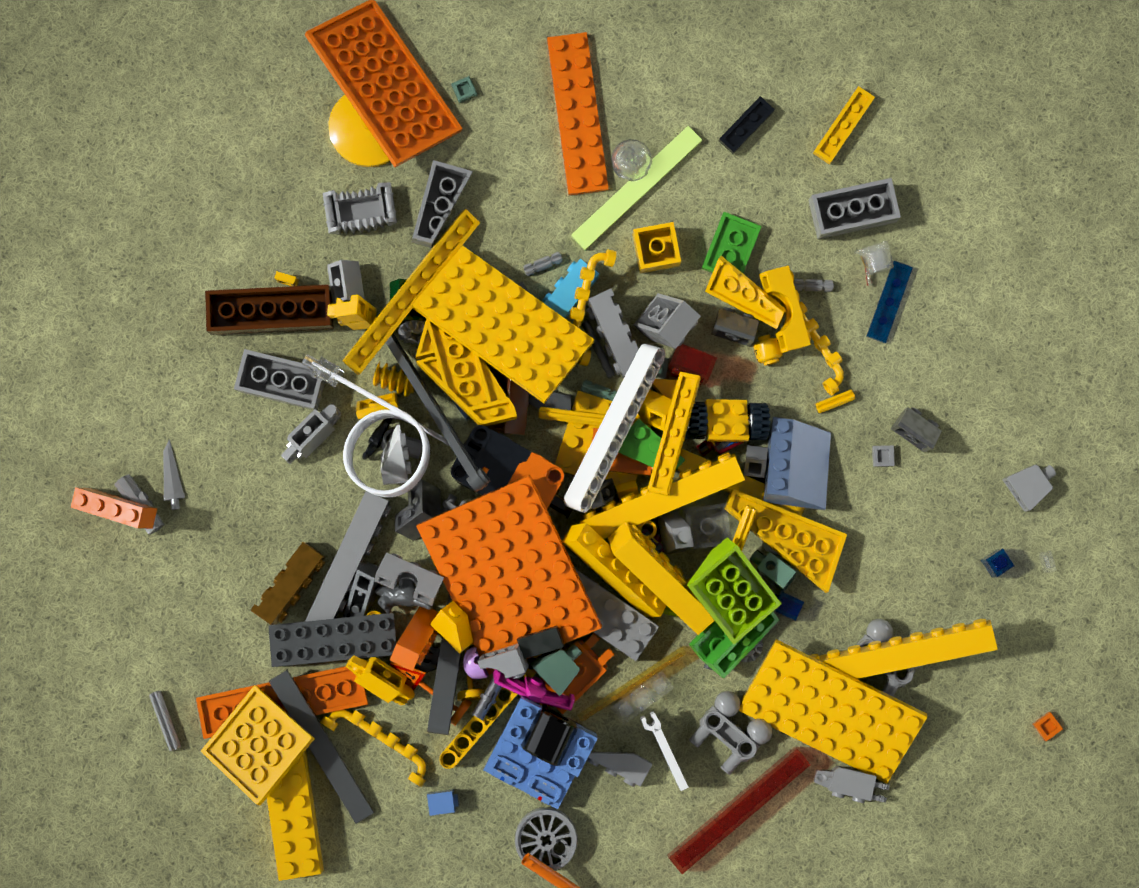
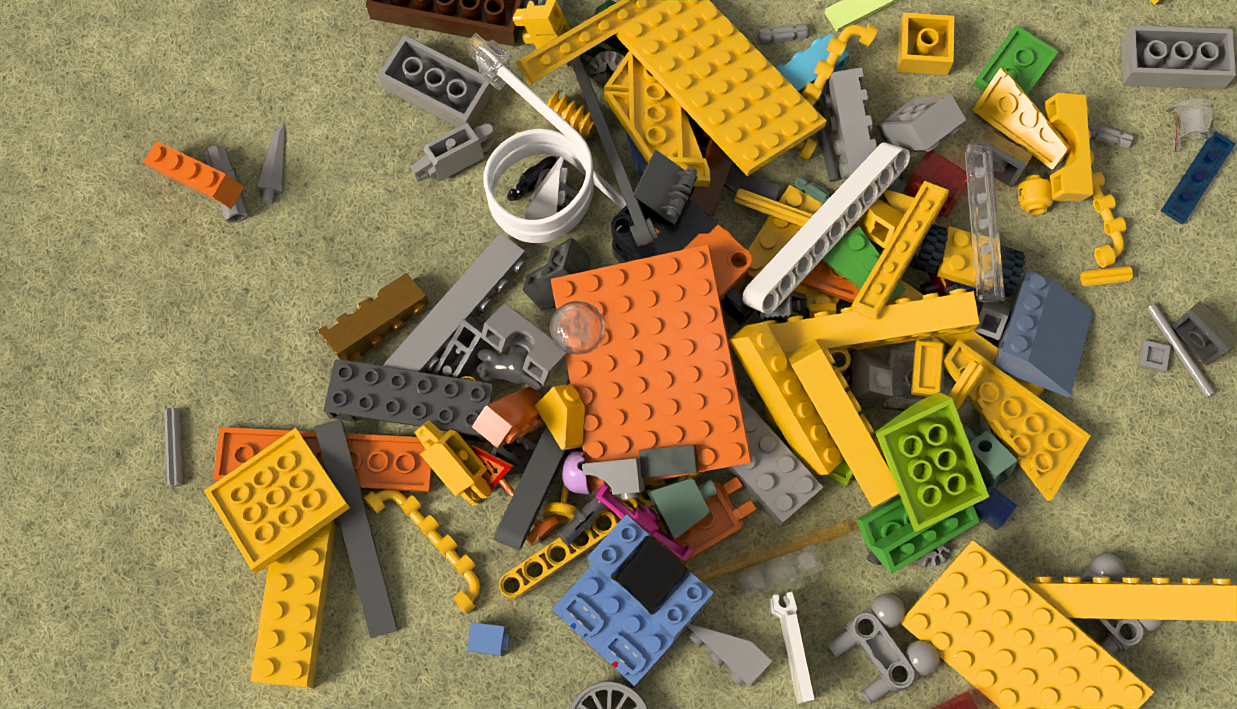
camera: 20 degrees right, 10 degrees down
none -> clear cylinder [550,300,605,355]
none -> dark grey hinge [633,150,698,225]
none -> yellow tile [911,340,944,396]
none -> clear tile [964,144,1005,303]
none -> light grey bar [1146,303,1215,398]

